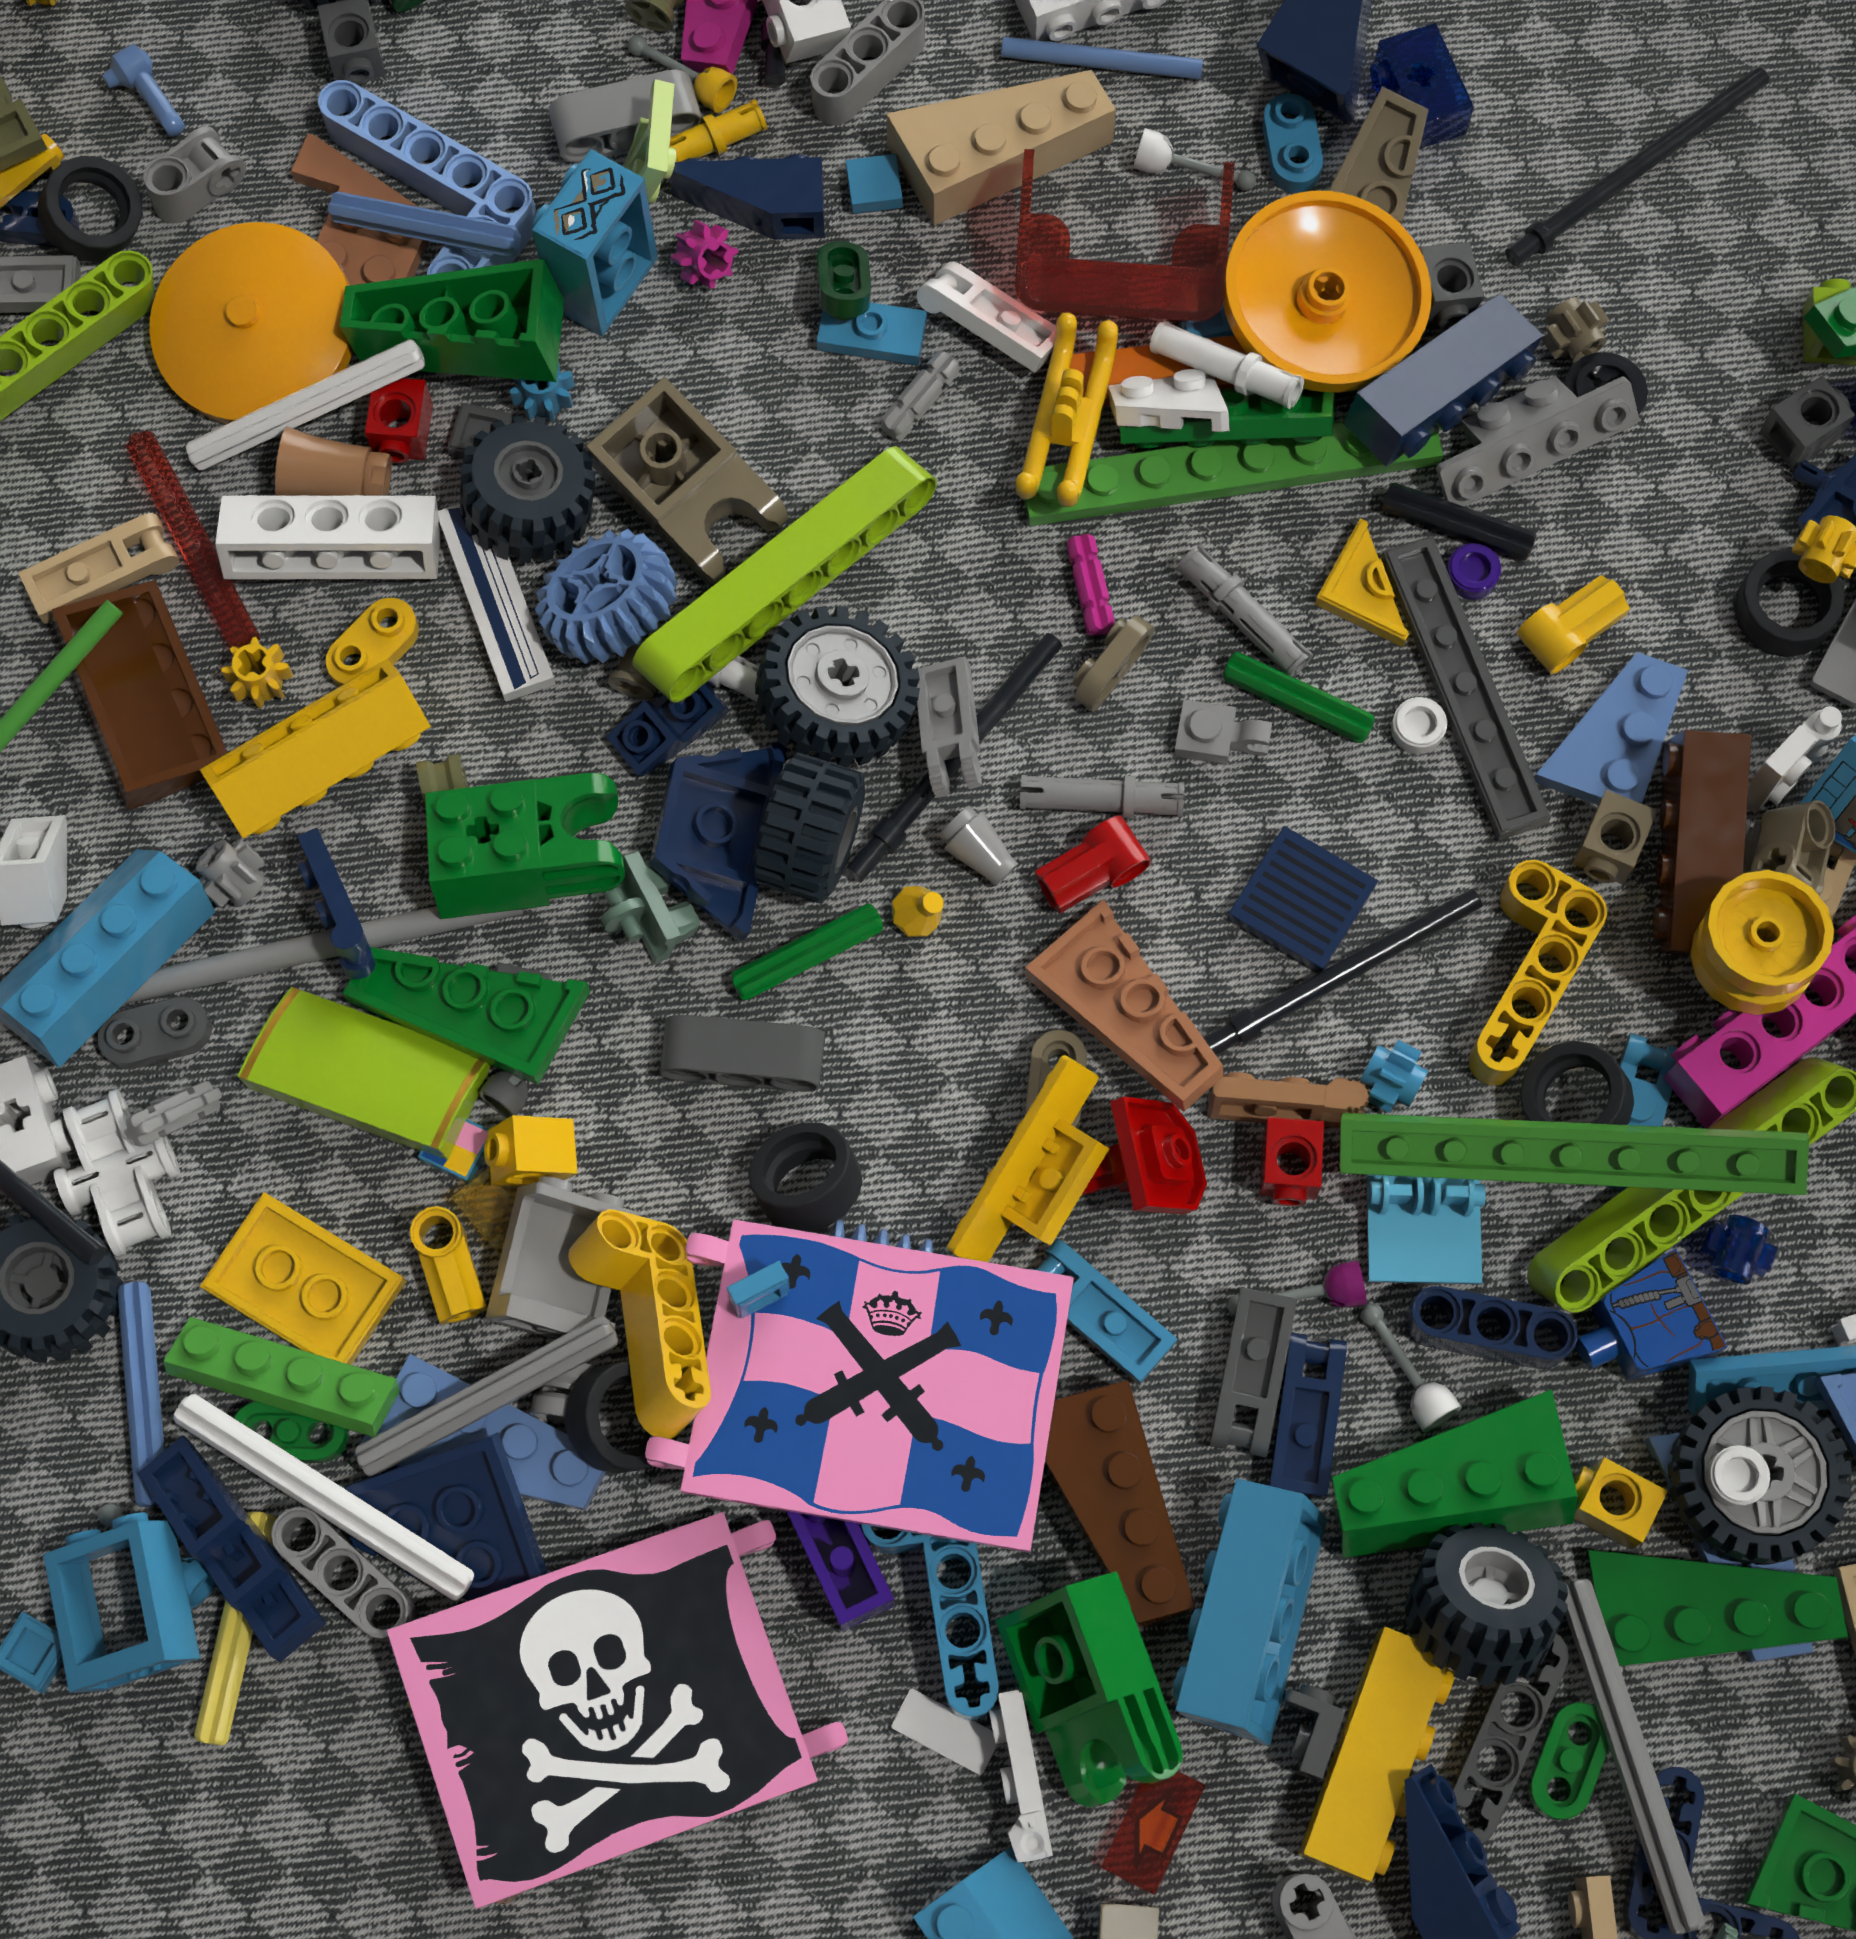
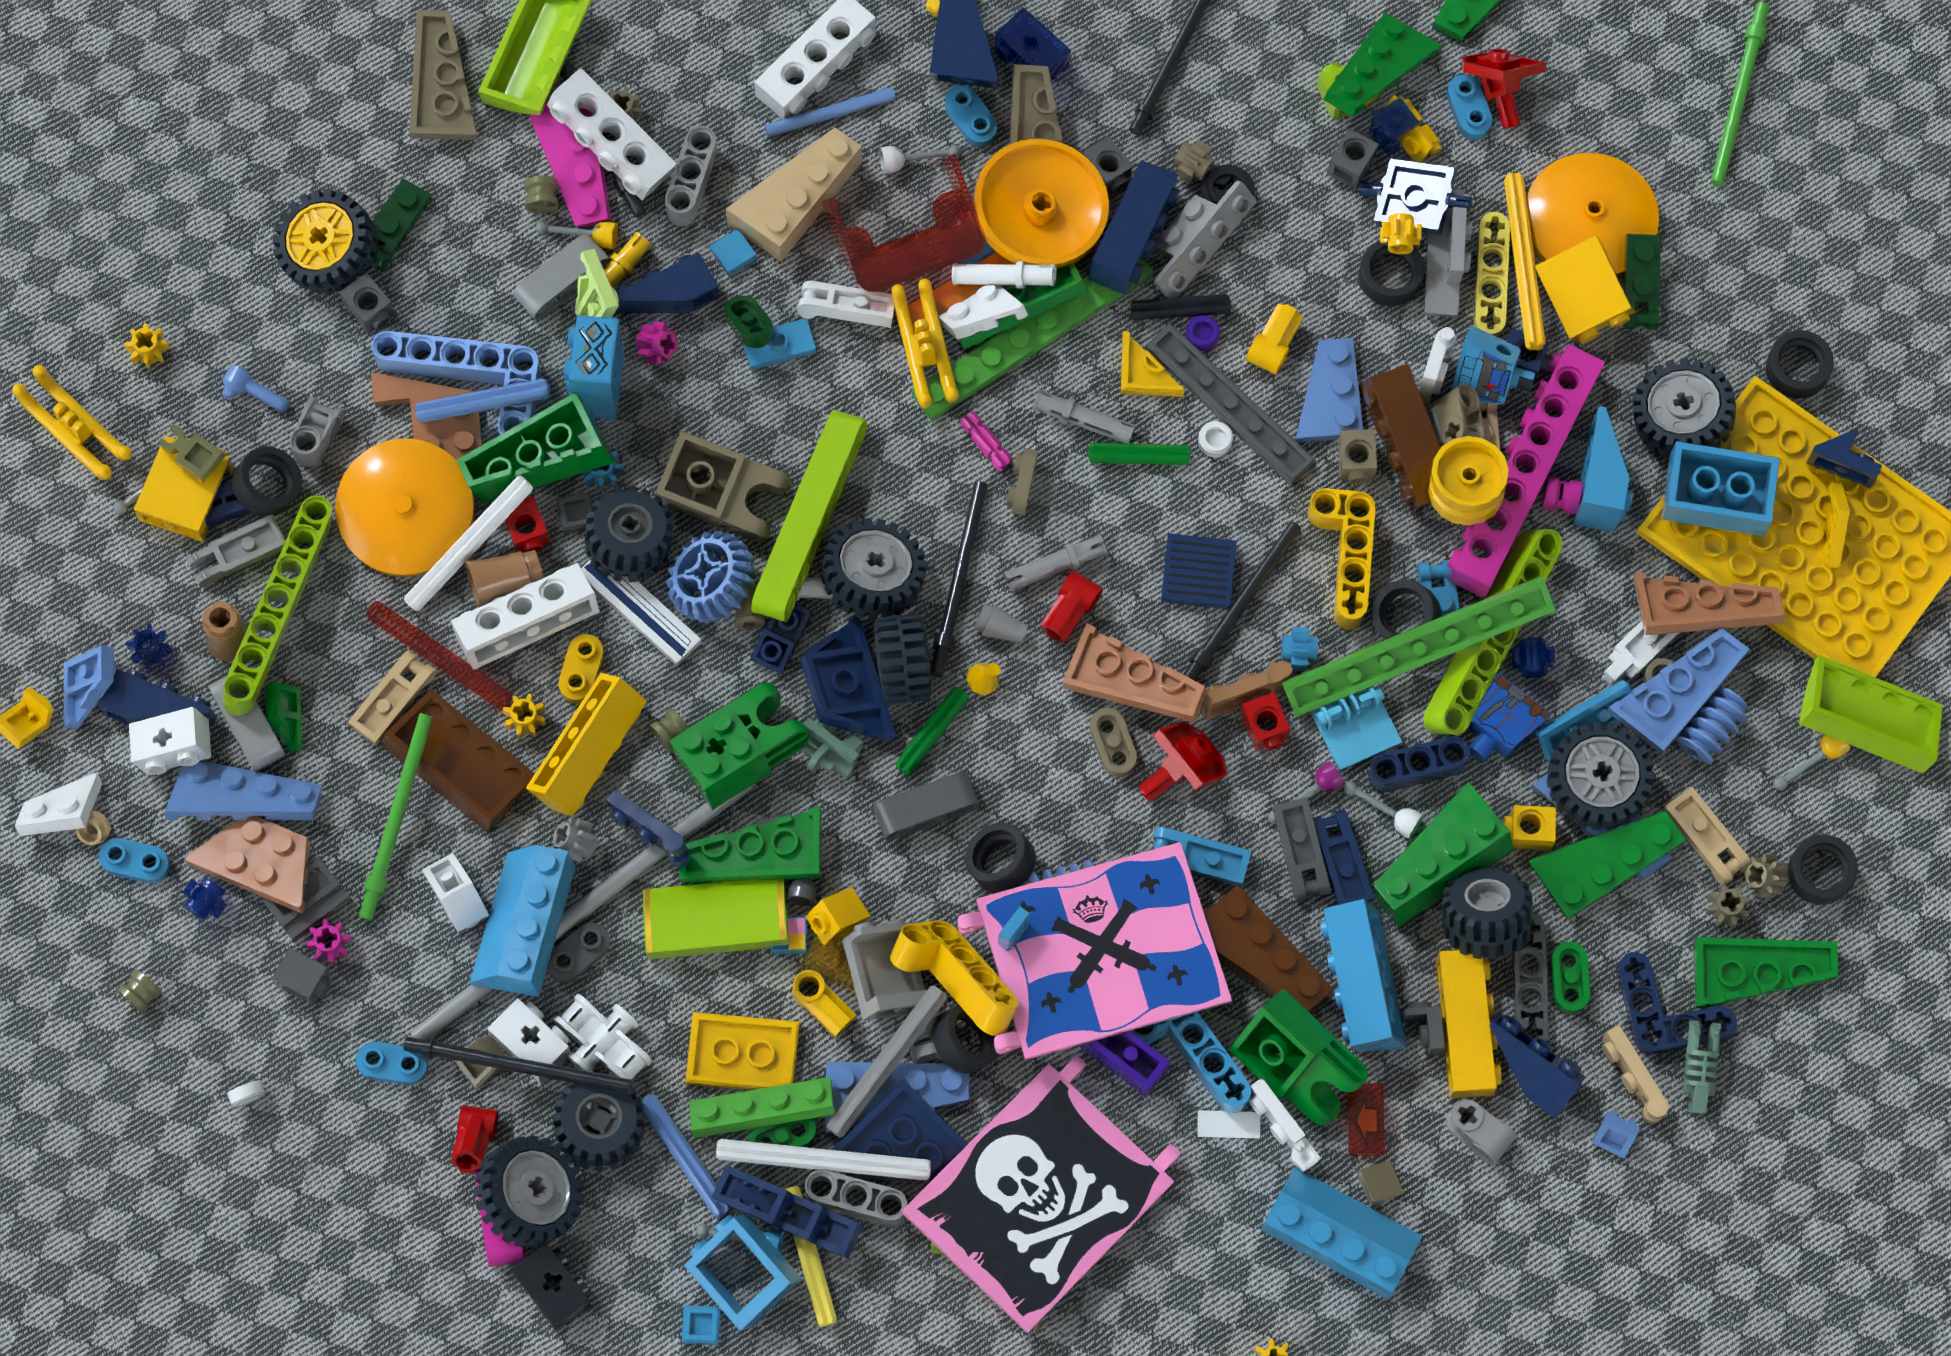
camera: 30 degrees left, 0 degrees up
light grey axle [124,1081,222,1147] -> none
light grey axle [880,350,959,441] -> none
light grey hinge [917,656,982,798] -> none
yellow bracket [947,1055,1110,1262] -> none
light grey plate [1174,699,1272,765] -> none
light grey axle [1565,1579,1705,1935] -> none
white tile [1706,1445,1770,1508] -> none

